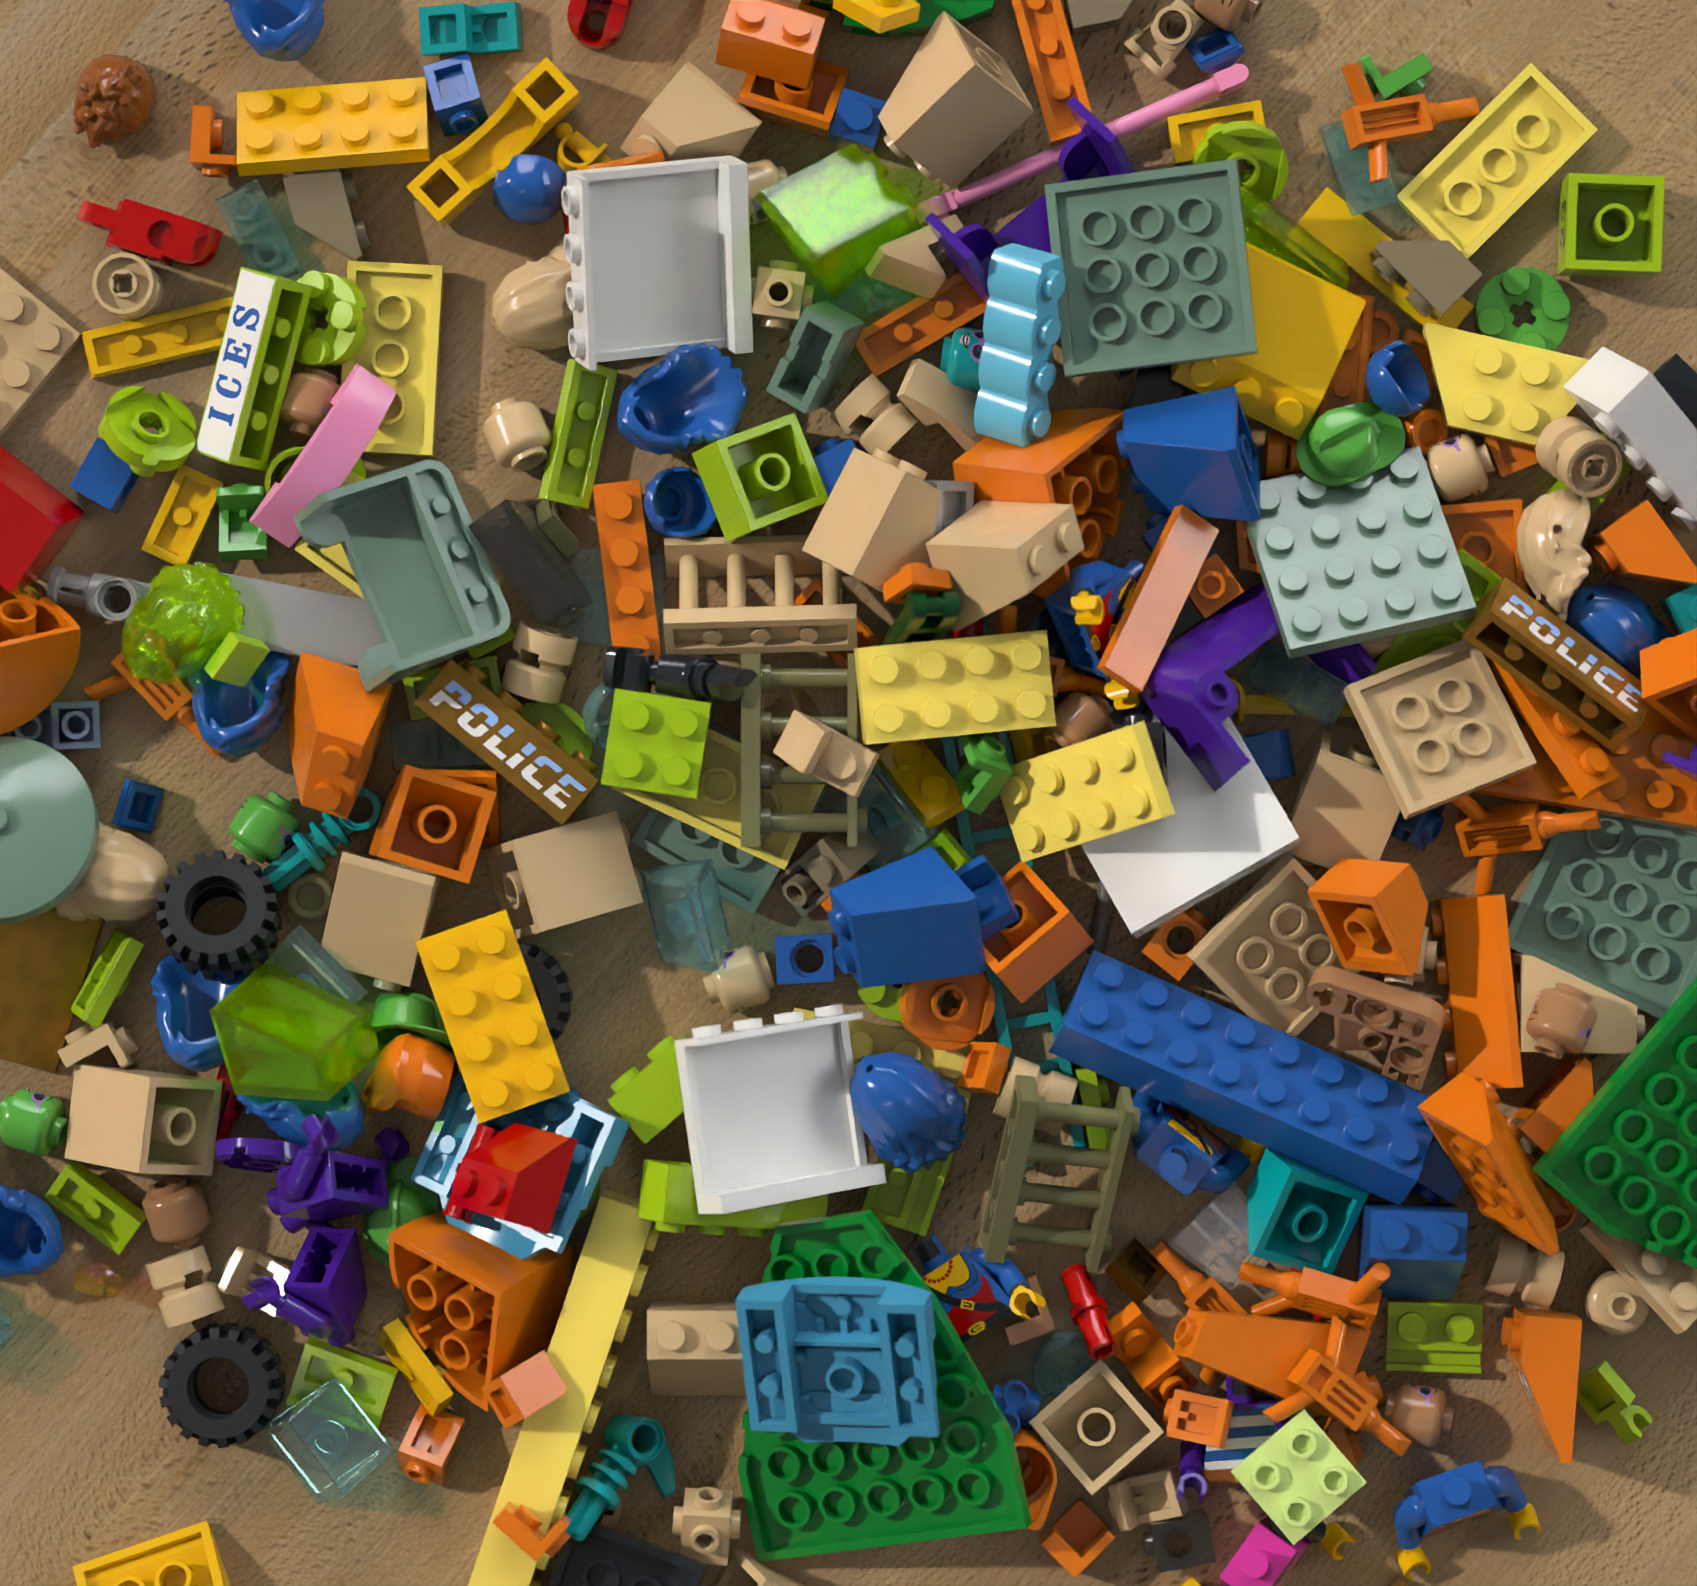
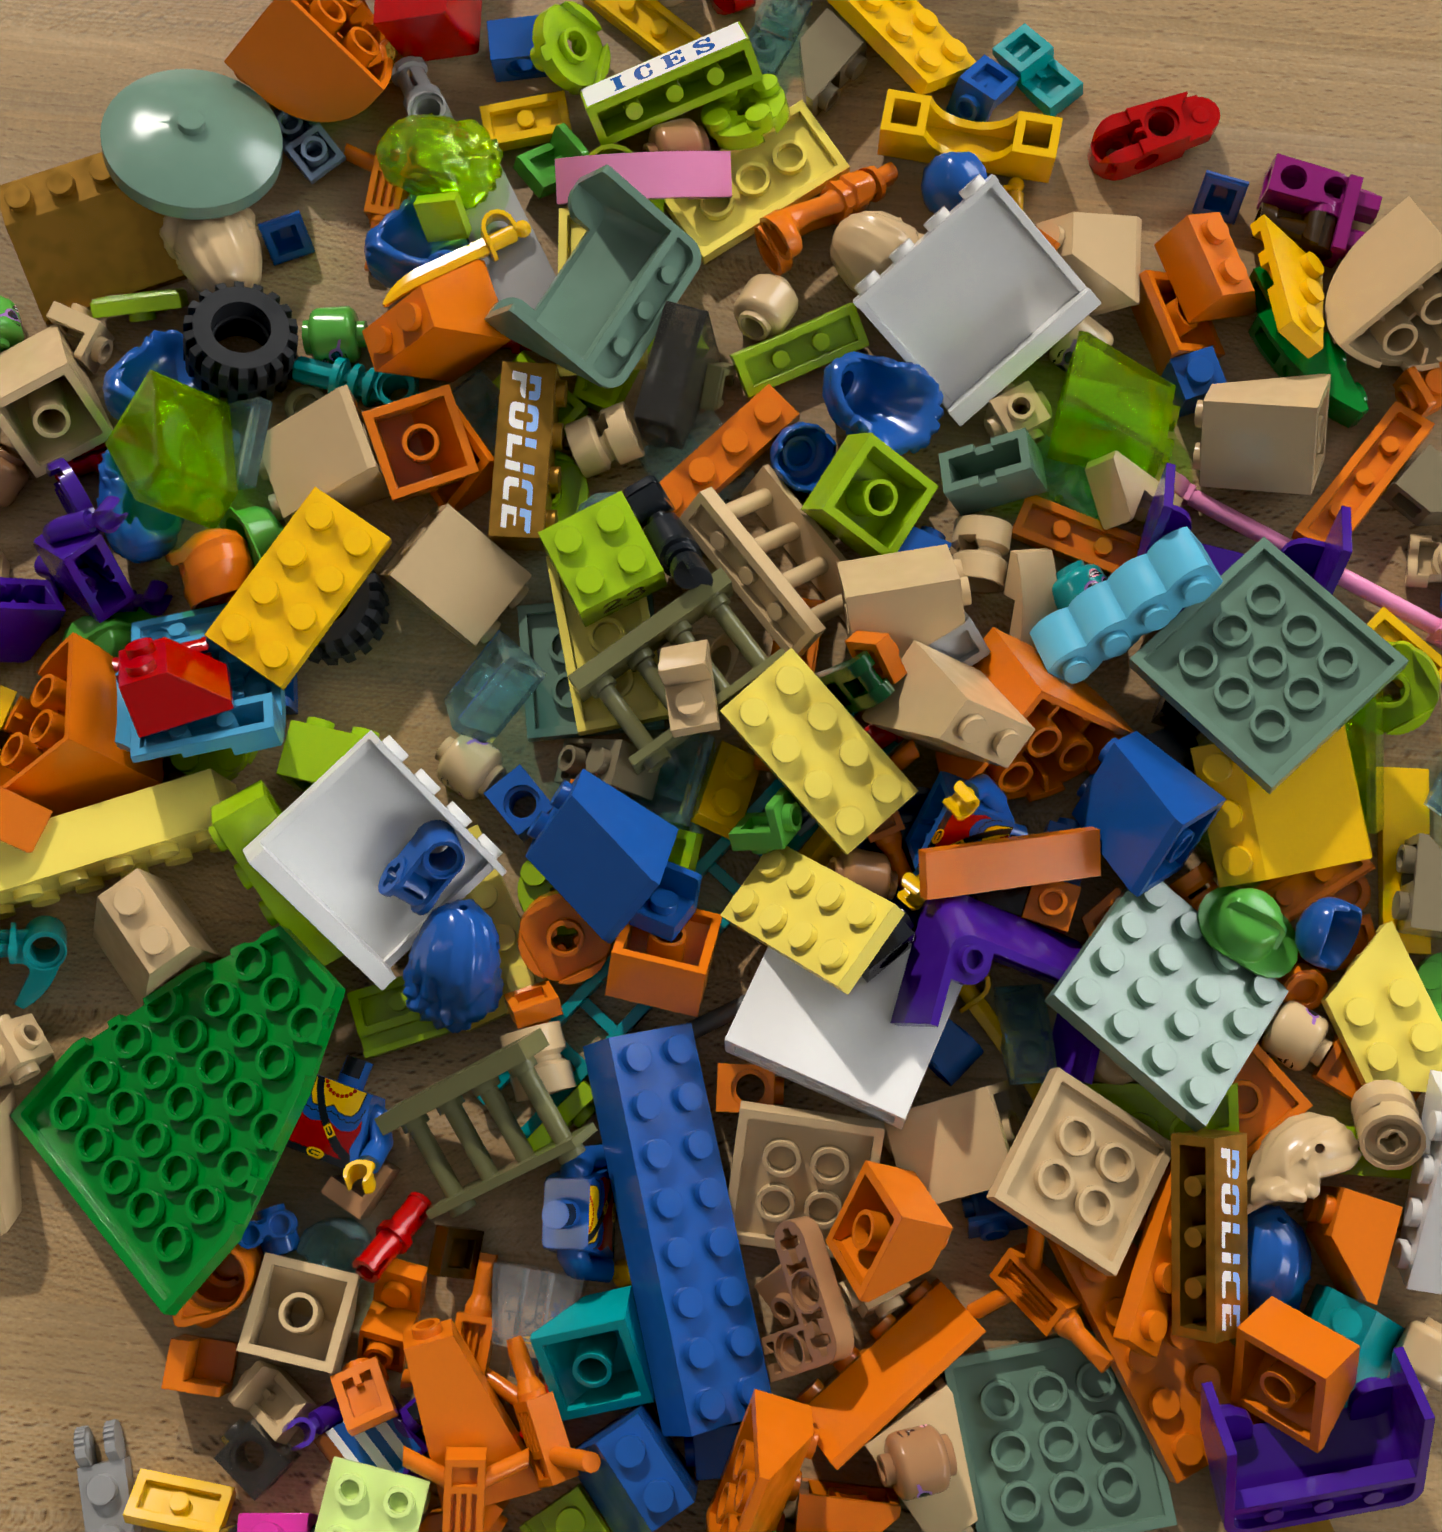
camera: 60 degrees right, 10 degrees down
dark azure slope [735,1277,940,1447] -> none
none -> blue piece [378,820,465,915]
none -> yellow sword [382,209,531,308]
none -> orange piece [754,162,898,276]

